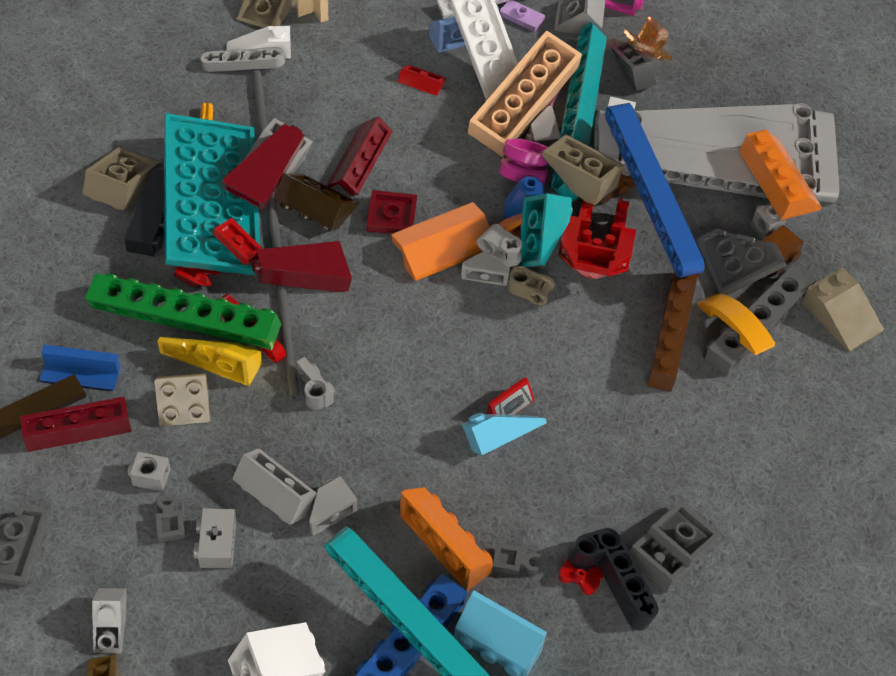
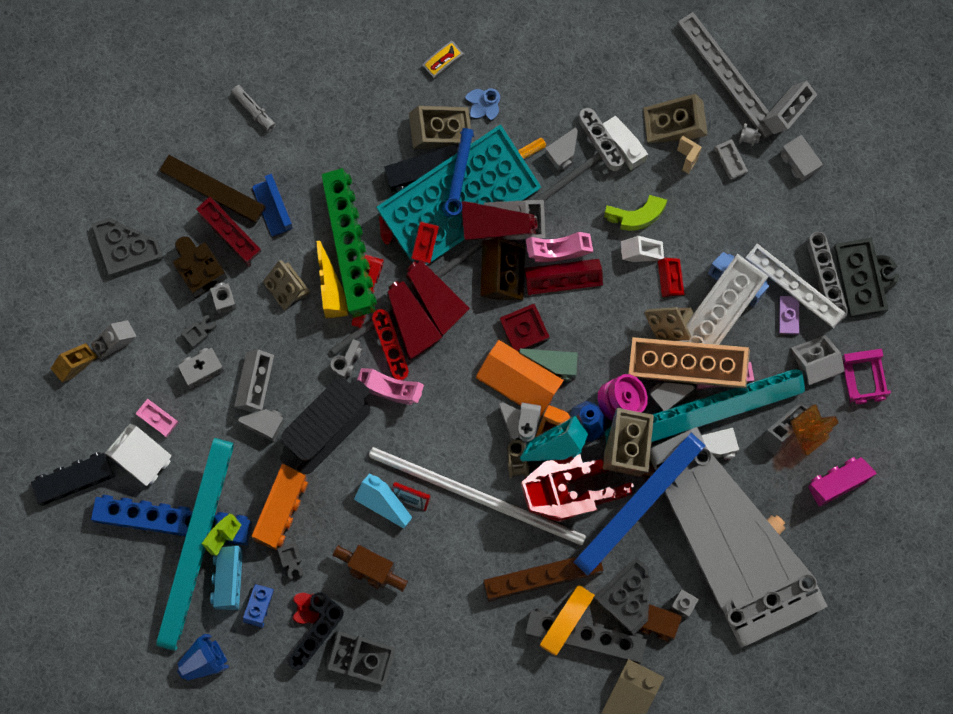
camera: 65 degrees right, 20 degrees up
orange slope [739,129,822,220] -> none
none -> bright pink plate [136,399,179,438]
none -> dark brown brick [173,236,227,298]
none -> lime slope [202,514,241,556]
none -> blue plate [243,584,274,628]
none -> black piece [280,378,370,474]
none -> reddish brown brick [333,544,408,592]
none -> bright pink arch [357,368,424,405]
none -> white axle [369,447,586,545]
none -> red beam [372,309,409,380]
none -> dark red slope [387,281,442,361]
none -> slope [422,41,465,79]
none -> blue piece [442,128,474,217]
none -> medium blue plate [465,88,500,120]
none -> sand green slope [520,348,578,382]
none -> bright pink arch [526,232,593,262]
none -> light grey slope [545,127,578,171]
none -> lime arch [604,195,667,231]
none -> white slope [621,236,664,262]
none -> dark tan bracket [644,307,694,341]
none -> dark pink slope [808,457,877,507]

